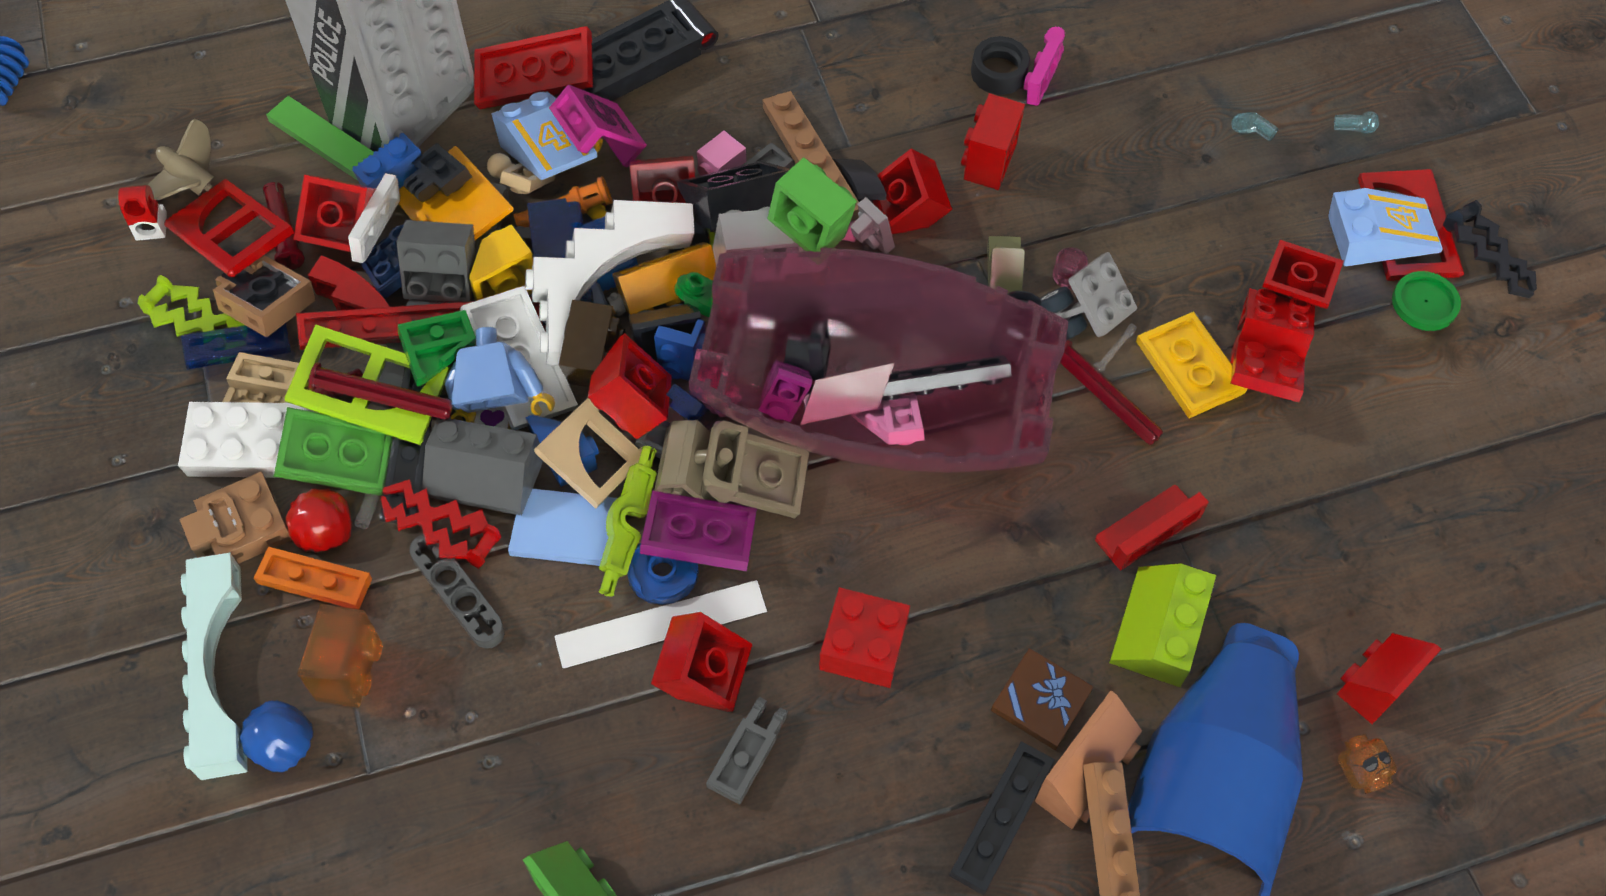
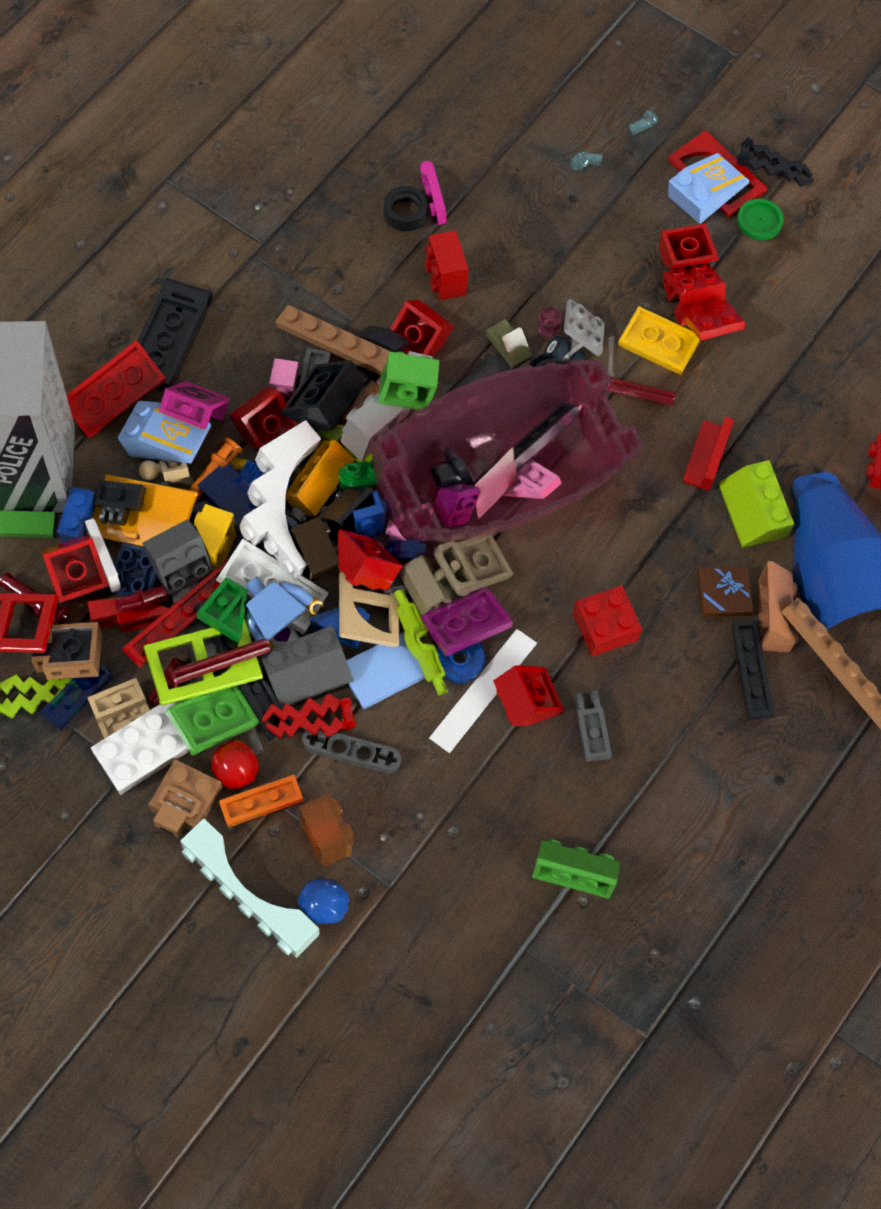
camera: 40 degrees left, 5 degrees up
none -> dark red axle [114,585,167,613]

